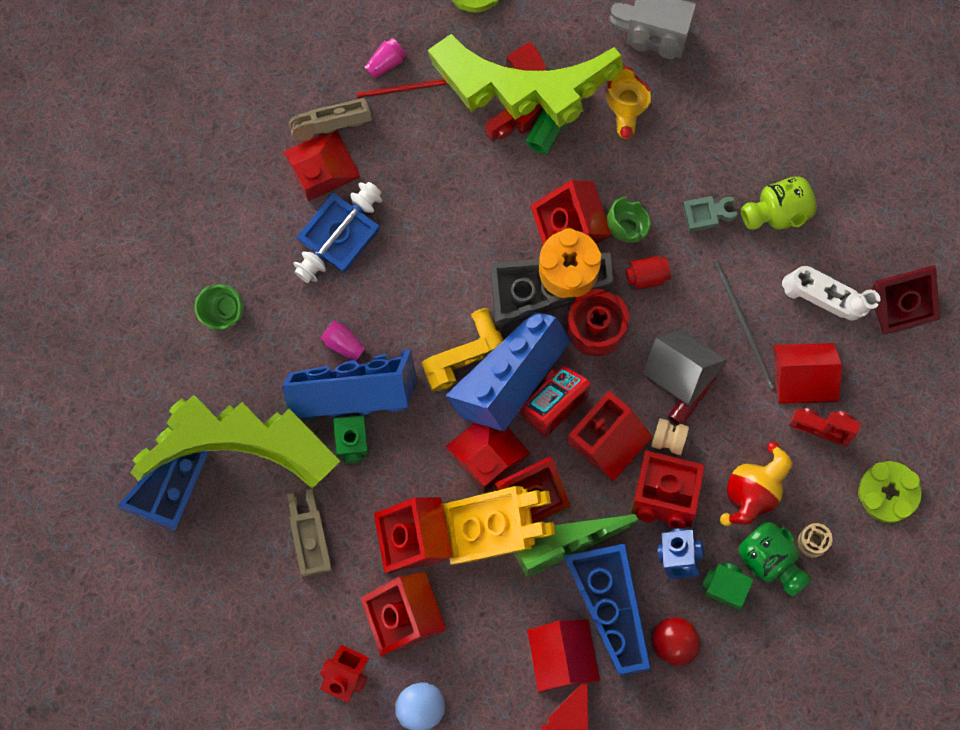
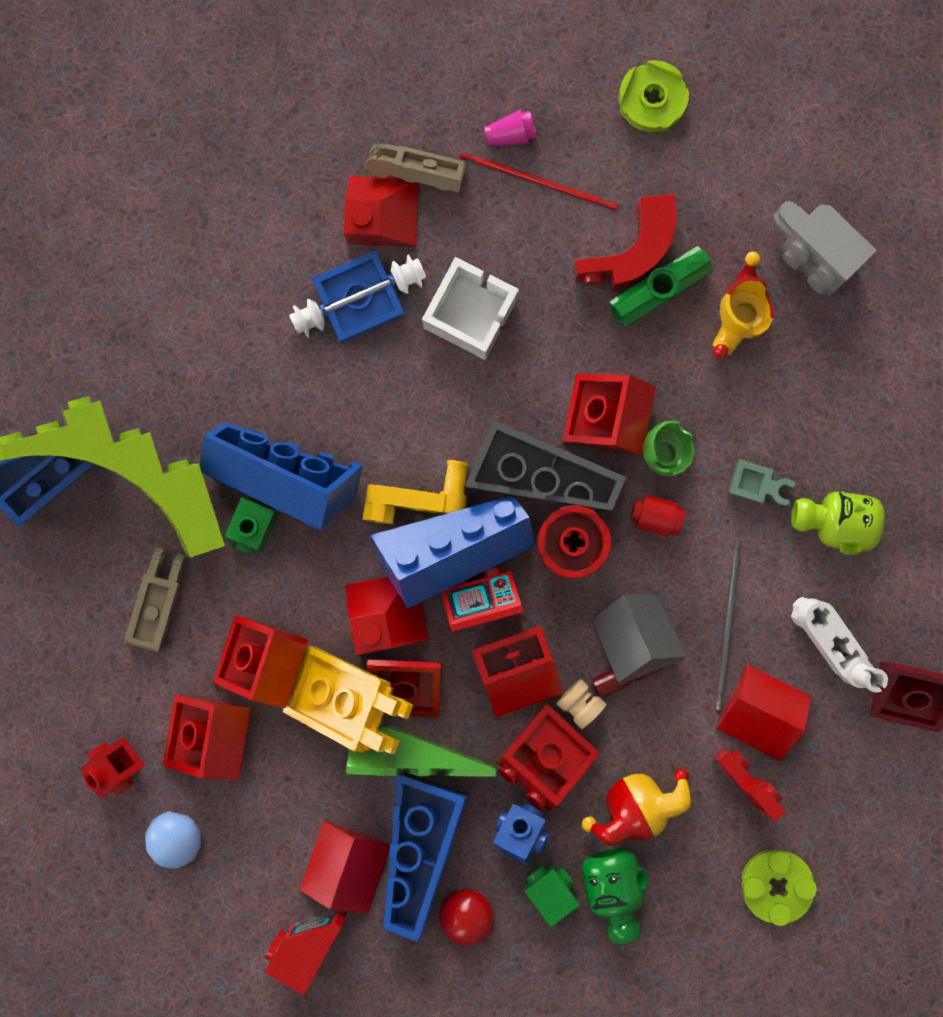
camera: 30 degrees right, 10 degrees up
bright green hair [194,285,244,330] -> none
dark pink cone [320,320,366,361] -> none
lime arch [428,34,623,128] -> none
light orange brick [539,228,601,298] -> none
tan wheel [797,523,833,558] -> none
none -> white piece [422,257,519,360]

